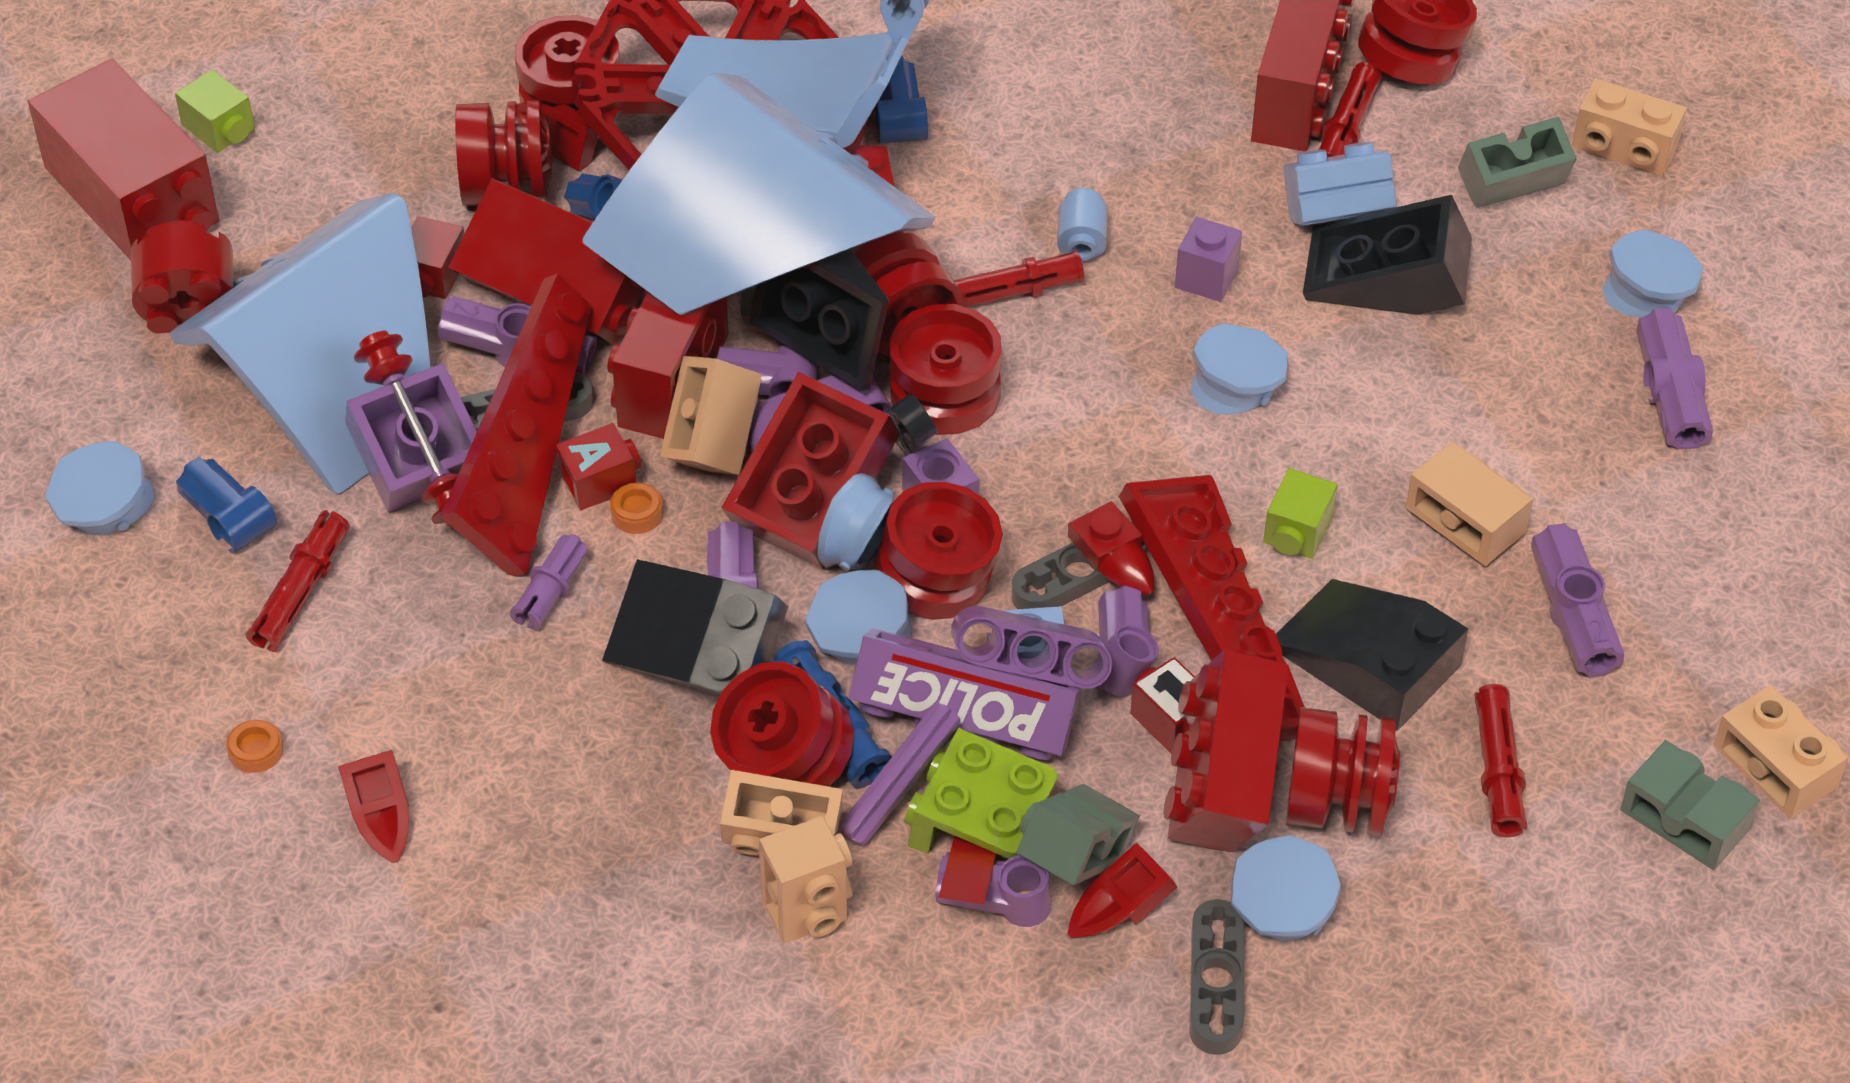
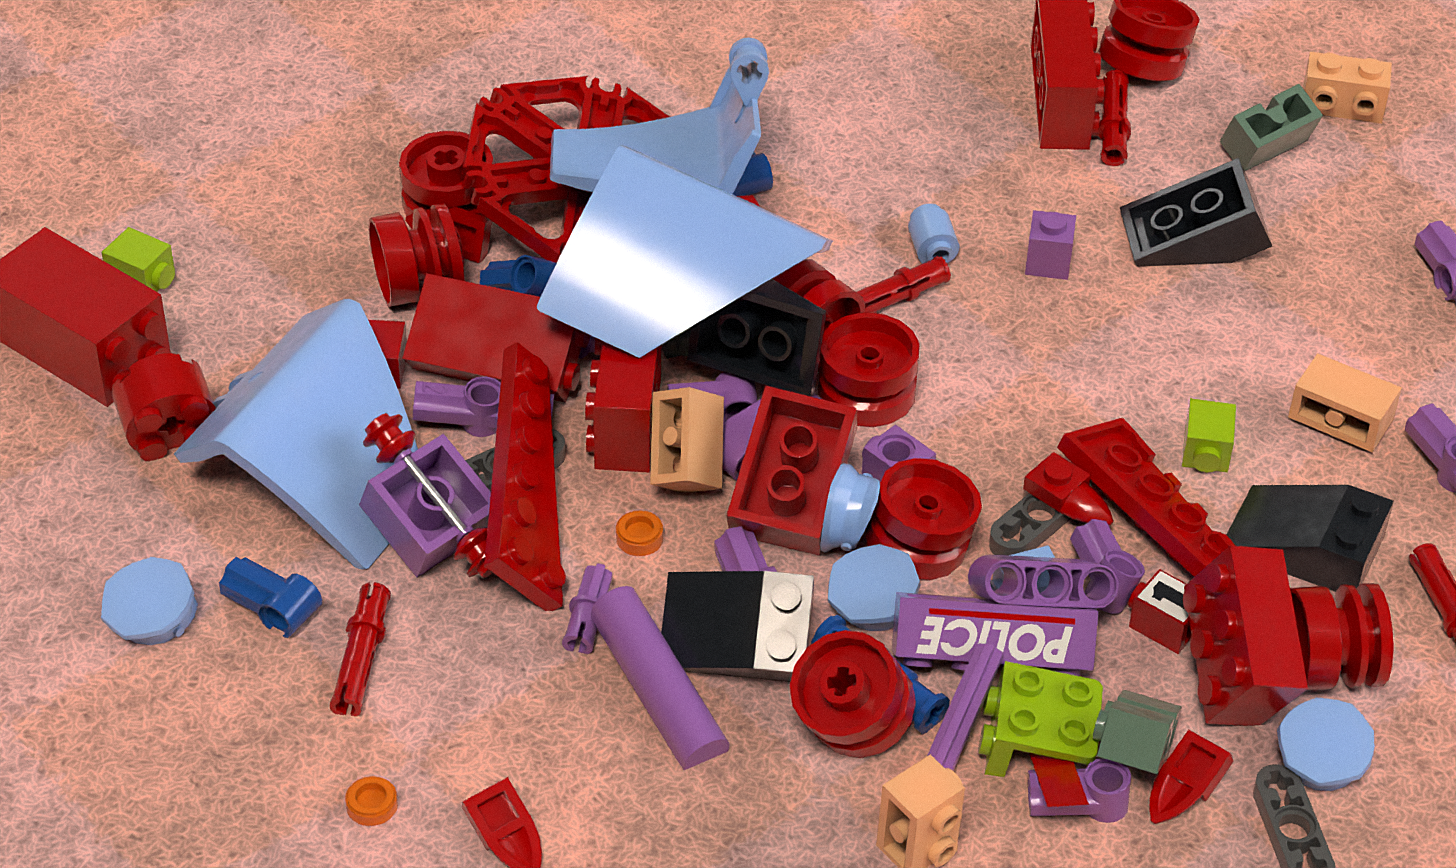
camera: 15 degrees left, 5 degrees down
red brick [555,423,641,511] -> none
light nougat brick [720,770,843,855] -> none
black beam [885,393,938,456] -> none
light blue hat [1191,323,1287,414] -> none
light blue brick [1283,142,1397,225] -> none
light blue hat [1602,229,1703,317] -> none
none -> medium lavender brick [591,586,729,770]

